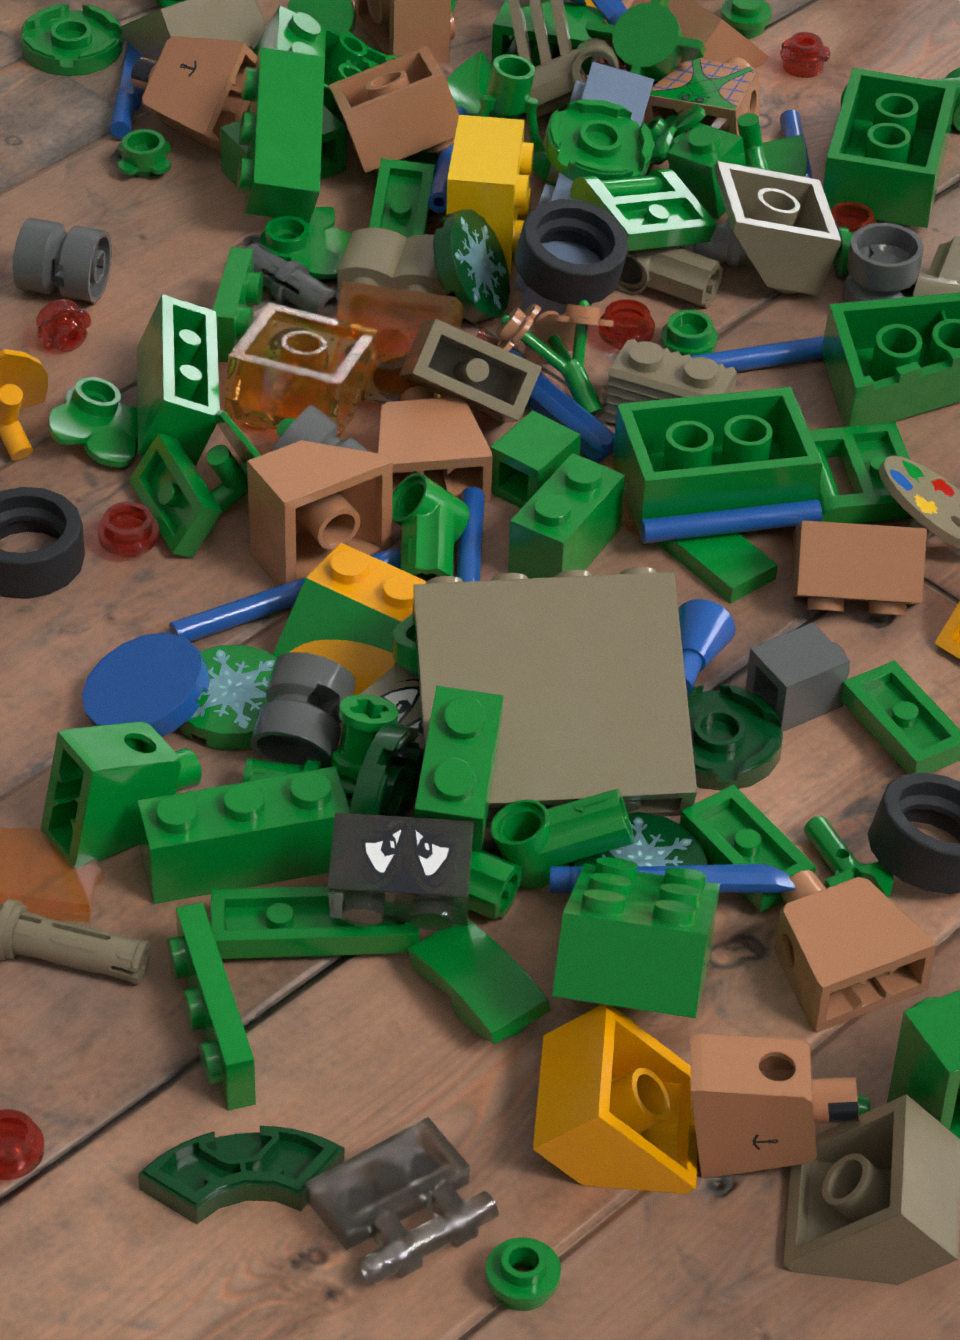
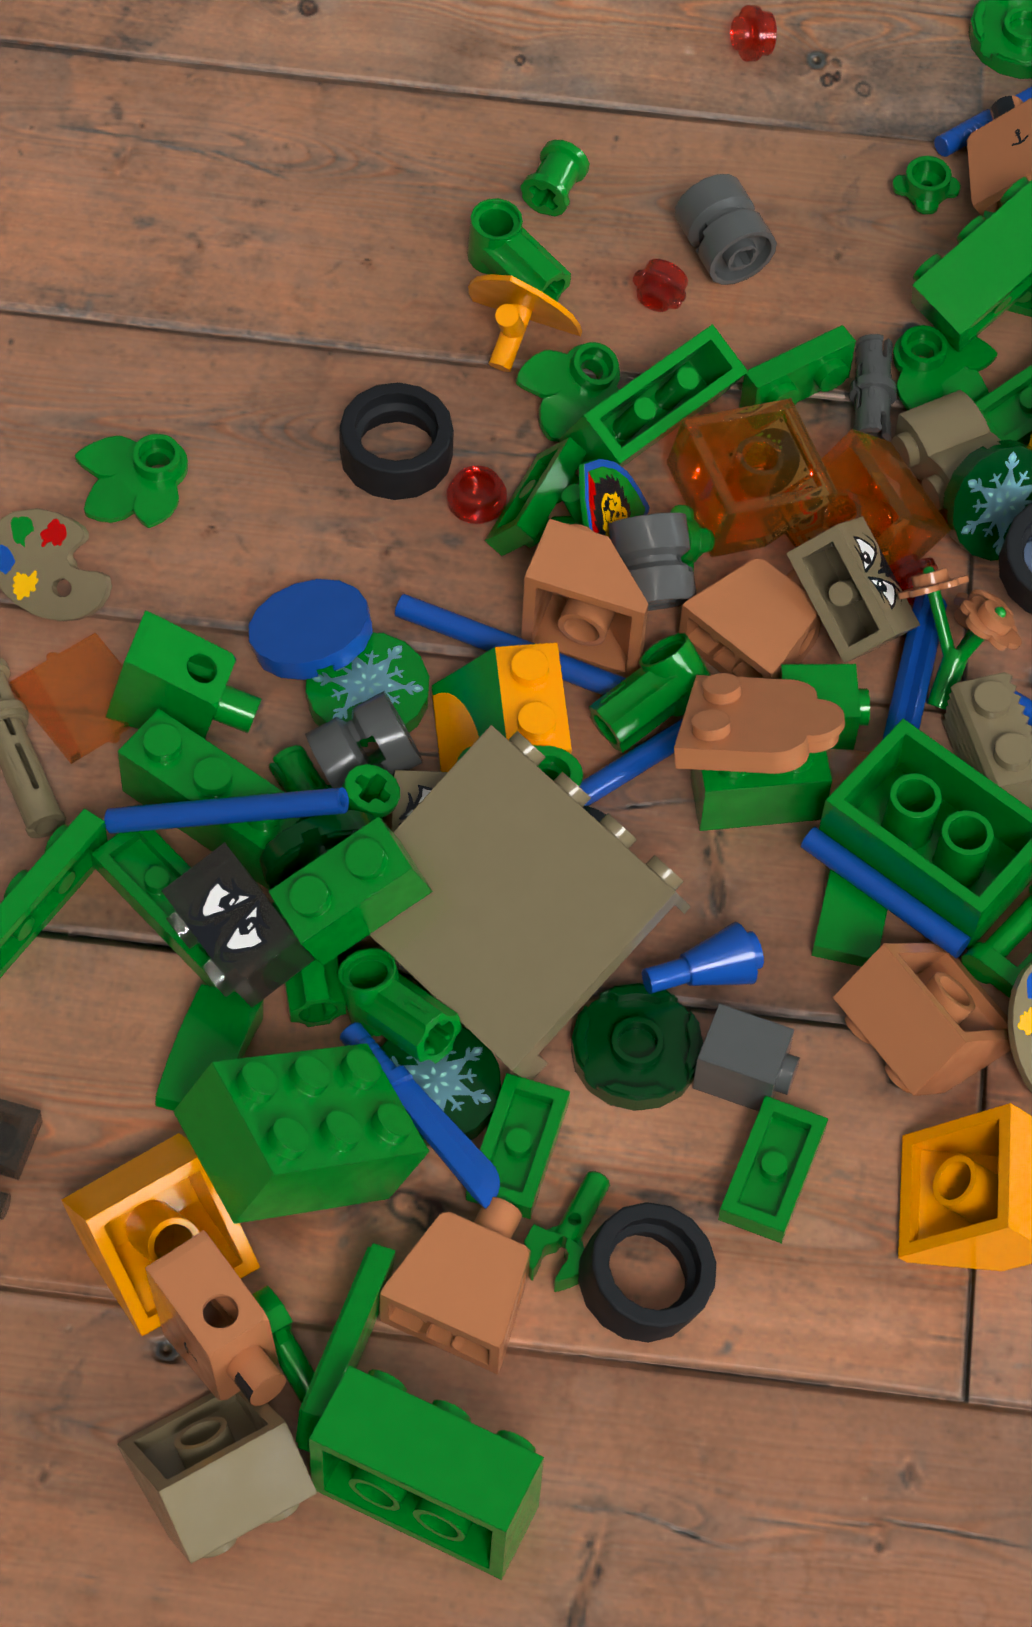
camera: 50 degrees right, 15 degrees up
none -> blue piece [104,787,349,834]
none -> green tile [295,1243,396,1452]
none -> nougat plate [674,673,845,774]

